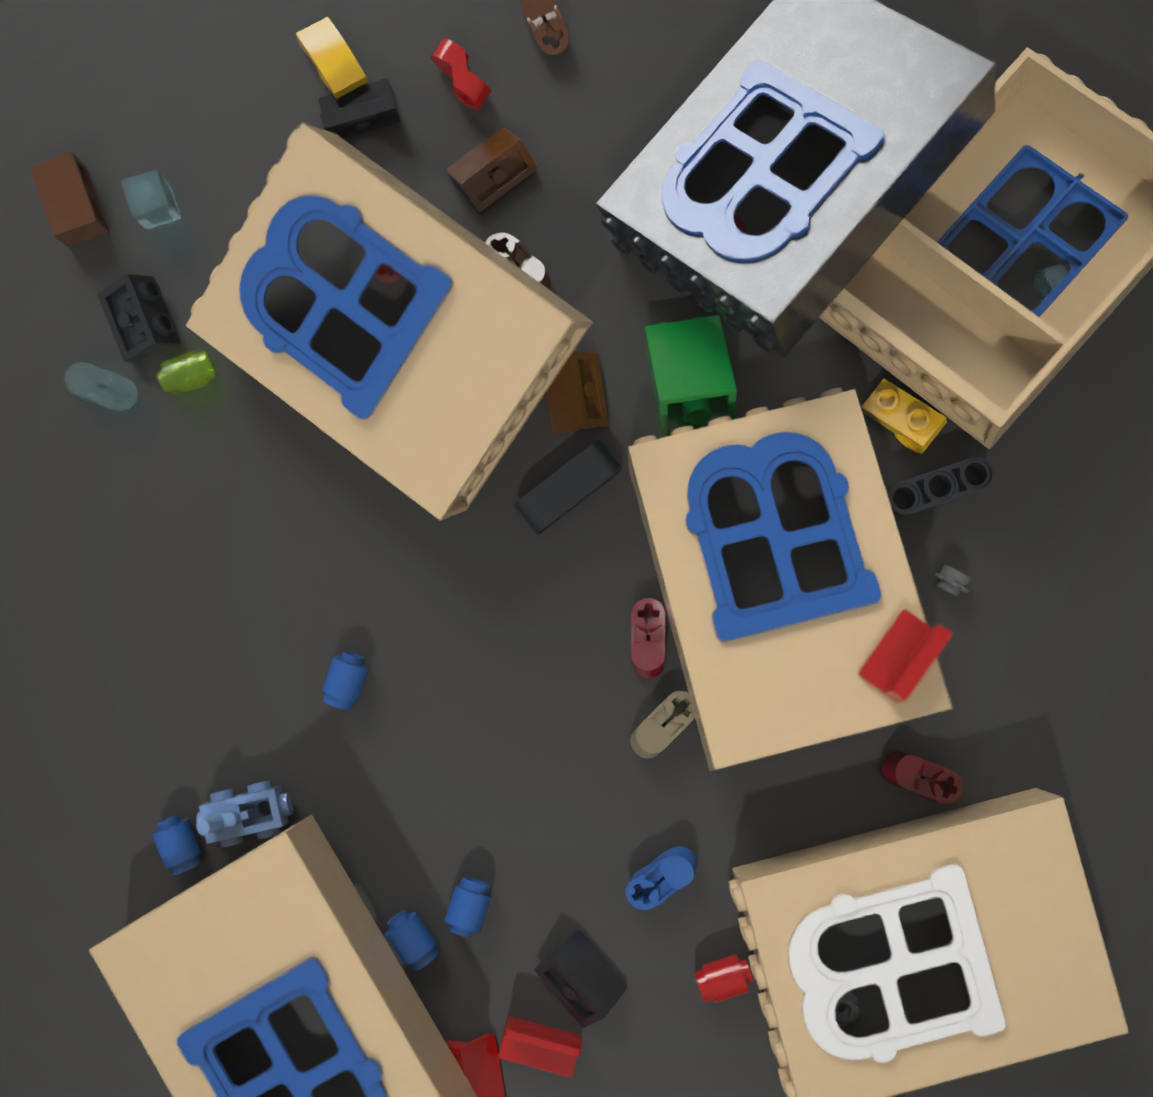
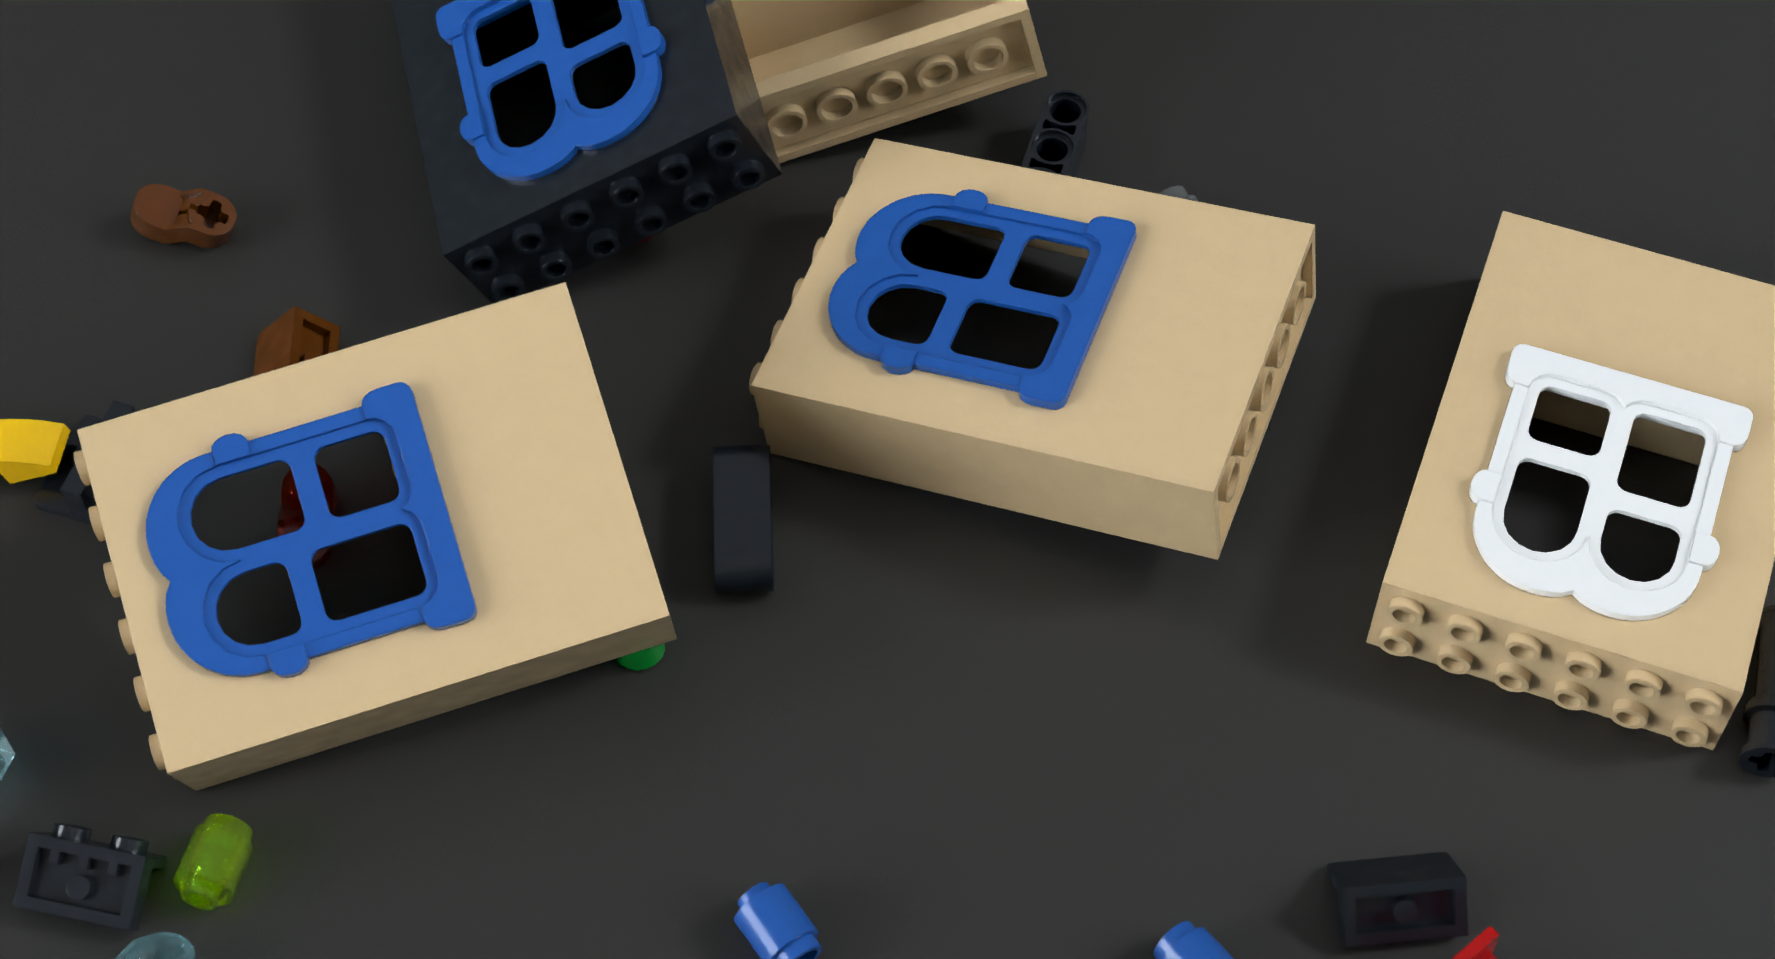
camera: 55 degrees left, 30 degrees down
red piece [430,38,491,111] -> none
reddish brown panel [545,352,609,435] -> none
blue piece [625,846,698,910] -> none
dark tan piece [630,691,695,759] -> none
dark red piece [631,598,666,679] -> none
green slope [645,315,737,438] -> none
red brick [694,954,754,1003] -> none
red panel [858,610,953,703] -> none
yellow plate [861,379,947,454] -> none
dark red piece [882,751,962,805] -> none

